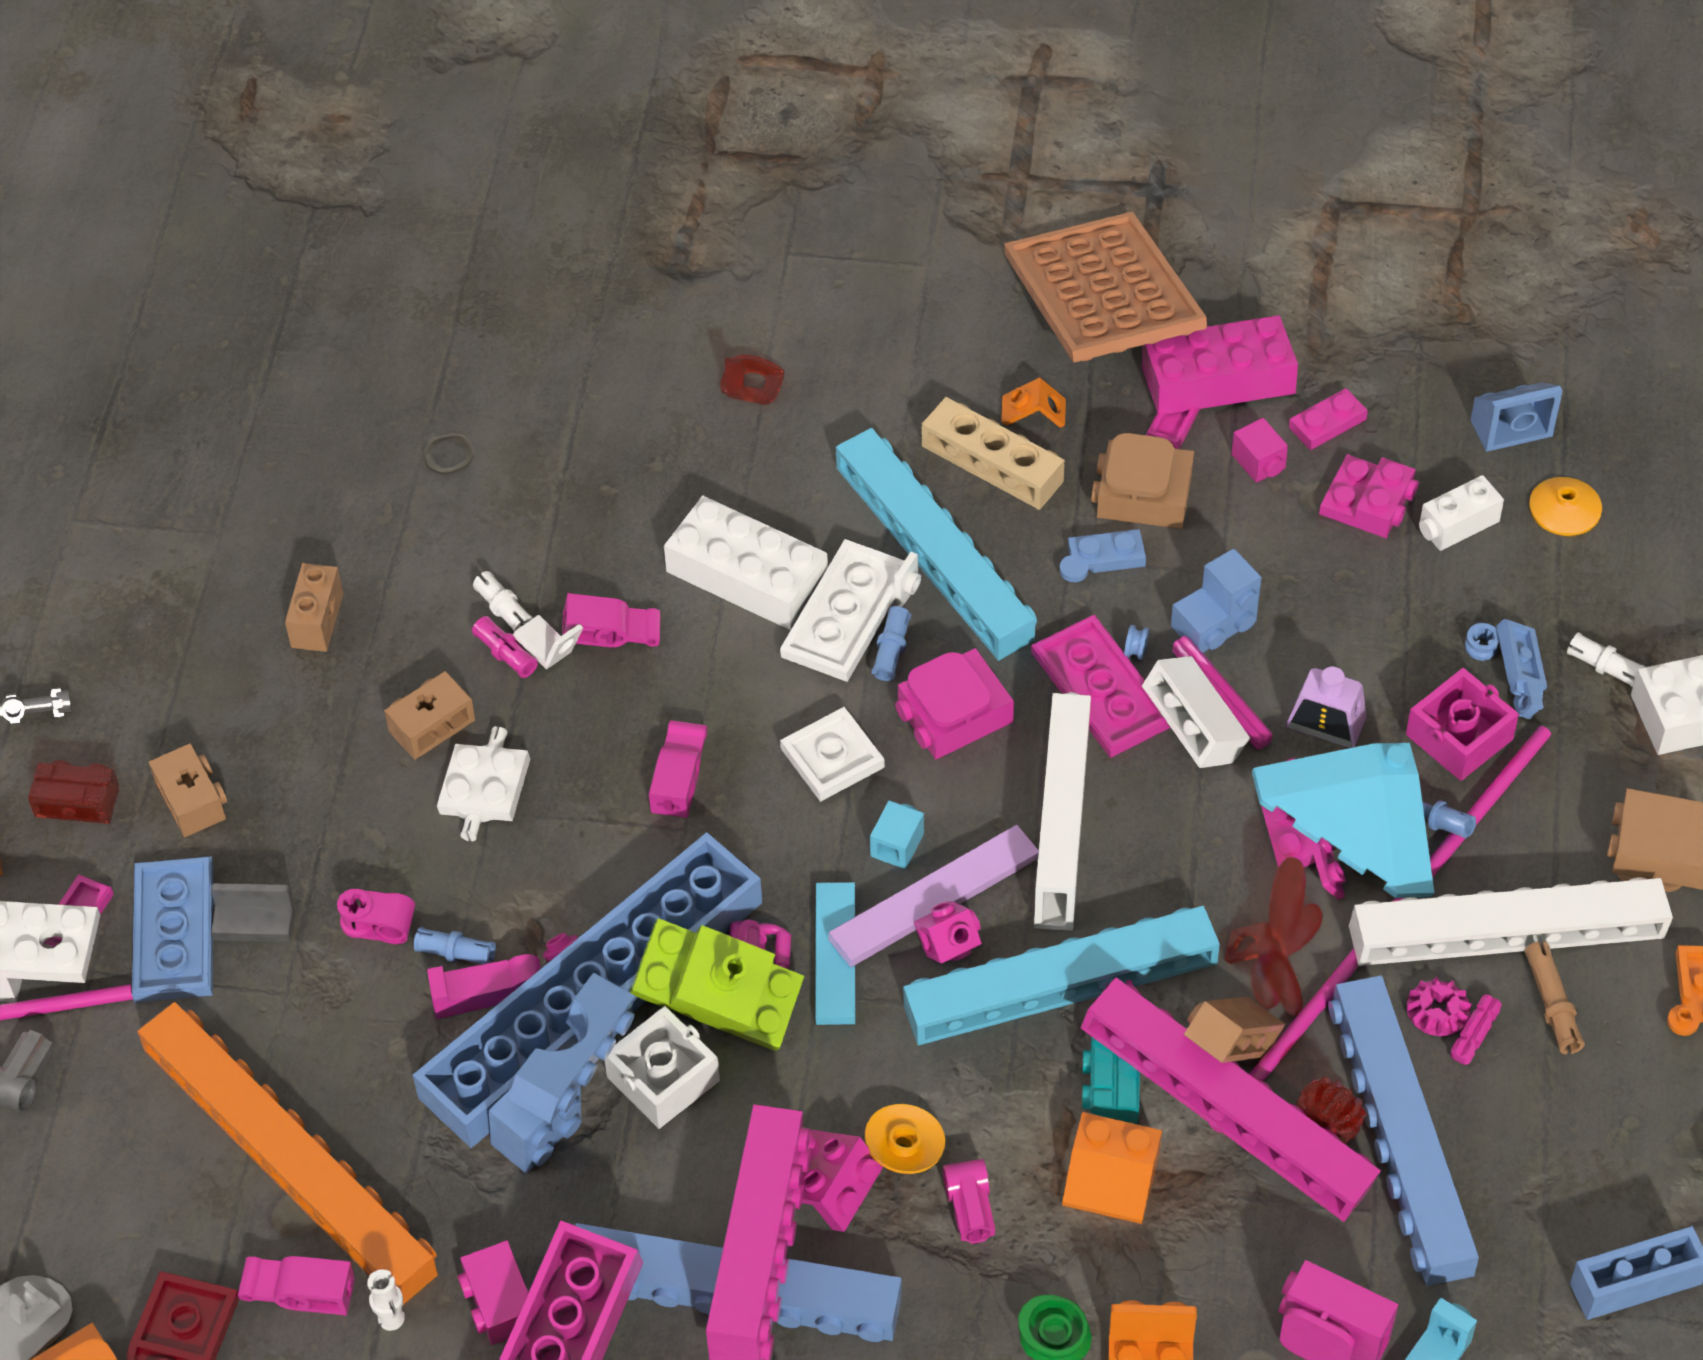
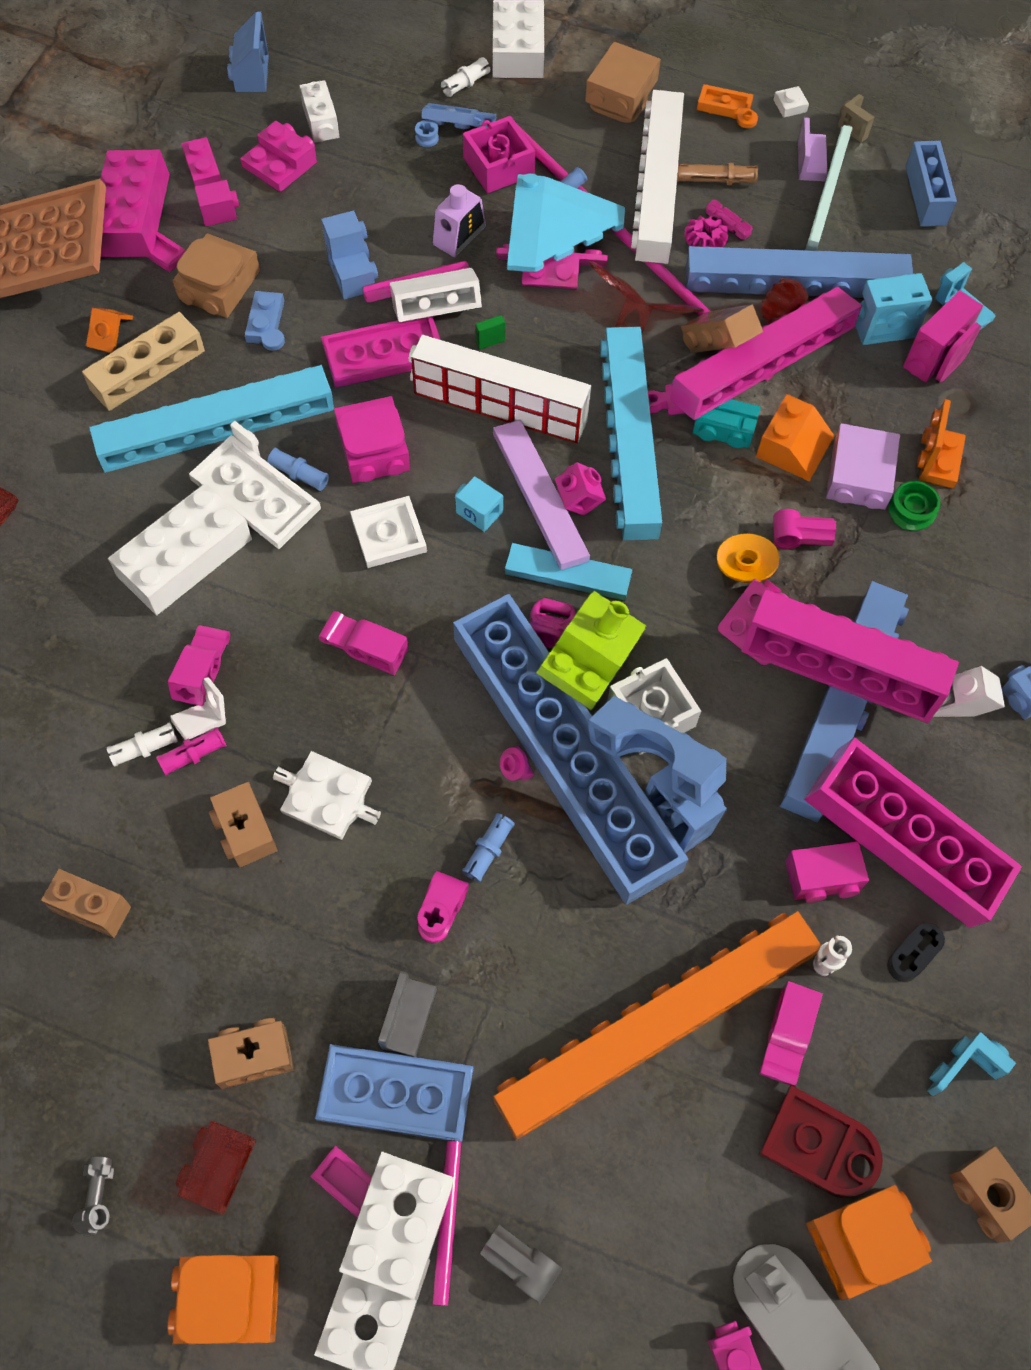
camera: 80 degrees left, 10 degrees up
dark pink leg [427,954,541,1019] -> none
medium blue bush [1124,625,1149,660] -> none
light orange dish [1529,477,1602,536] -> none
none -> green tile [475,315,506,350]
none -> lavender panel [798,118,827,182]
none -> light aqua tile [805,125,852,251]
none -> lavender brick [826,423,900,510]
none -> medium azure piece [855,273,932,345]

